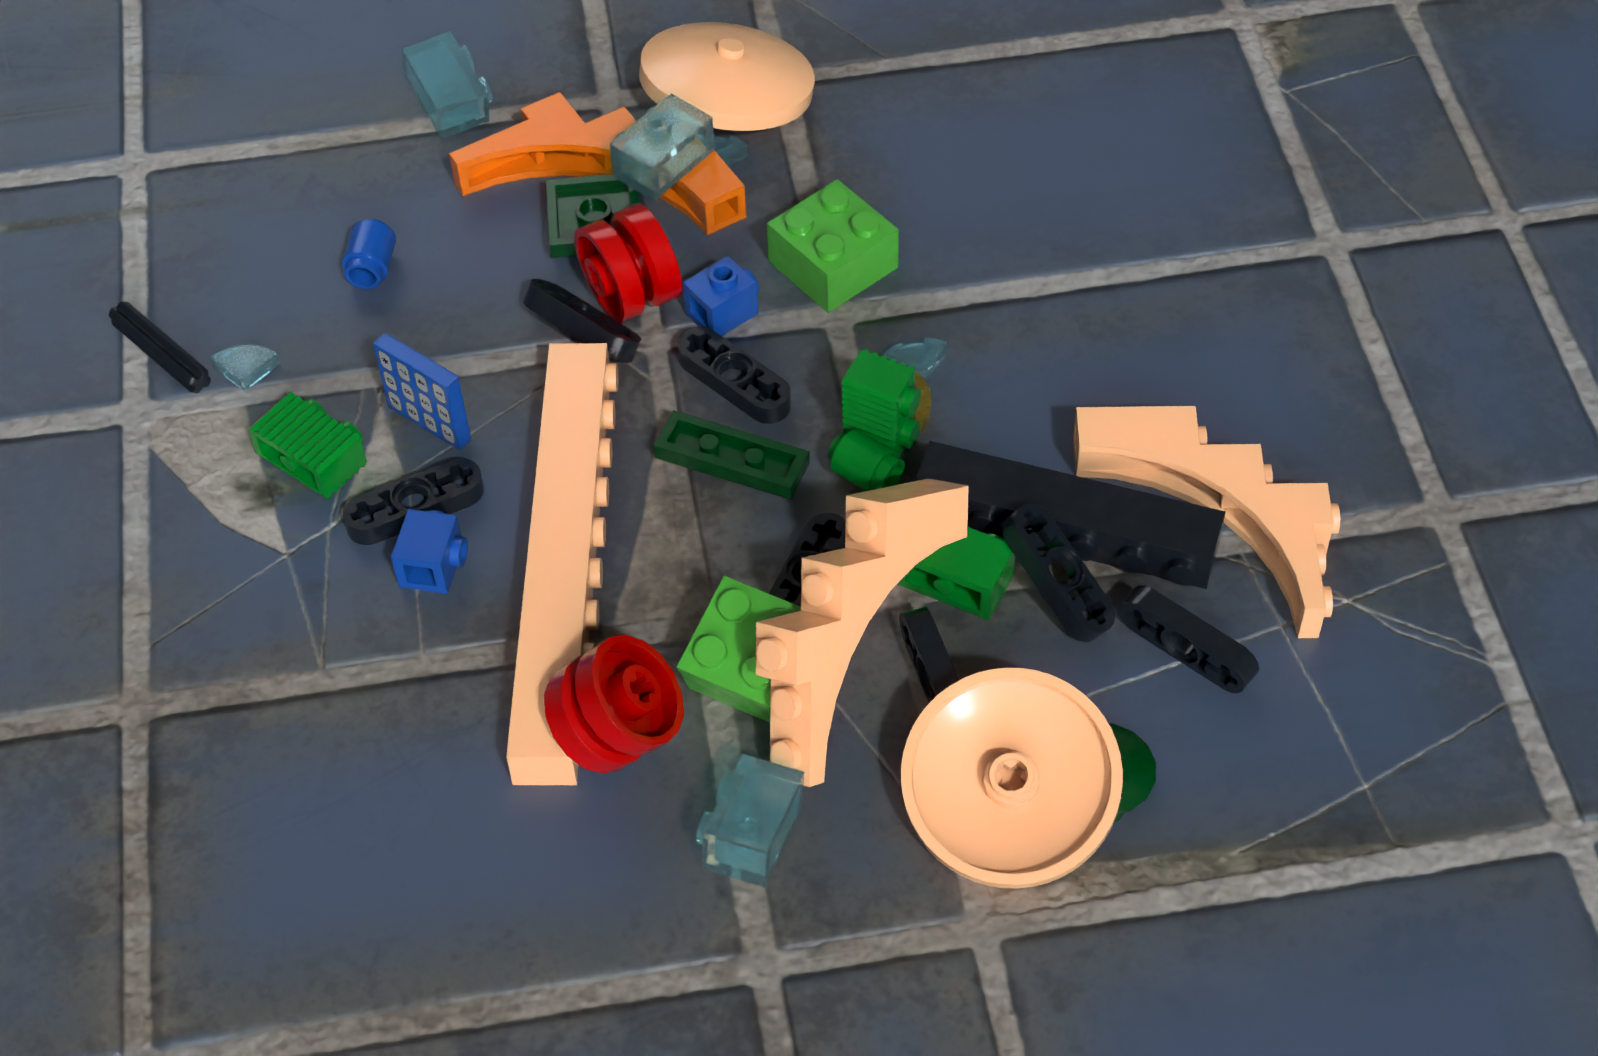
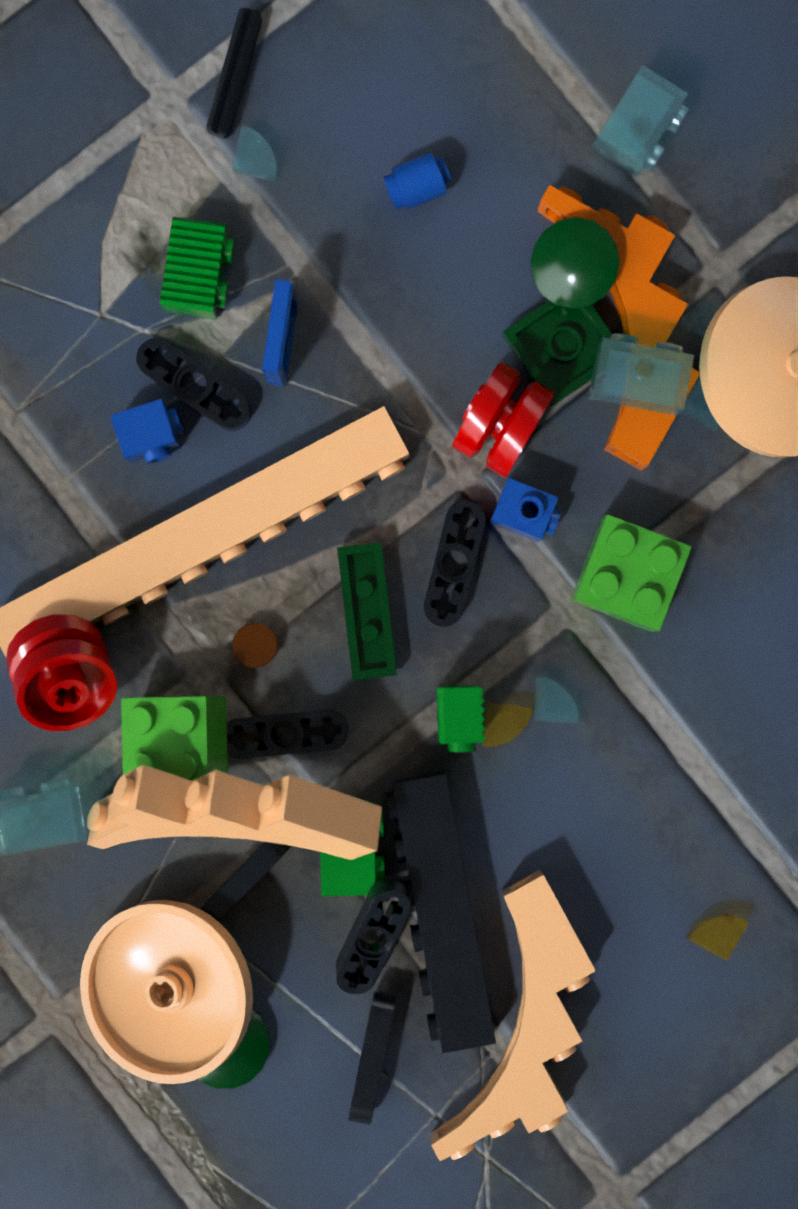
camera: 60 degrees right, 35 degrees up
black beam [523,279,641,363] -> none
green brick [828,429,905,491] -> none
none -> reddish brown tile [233,623,278,668]
none -> dark green dish [530,217,622,309]
none -> clear yellow tile [686,914,749,961]

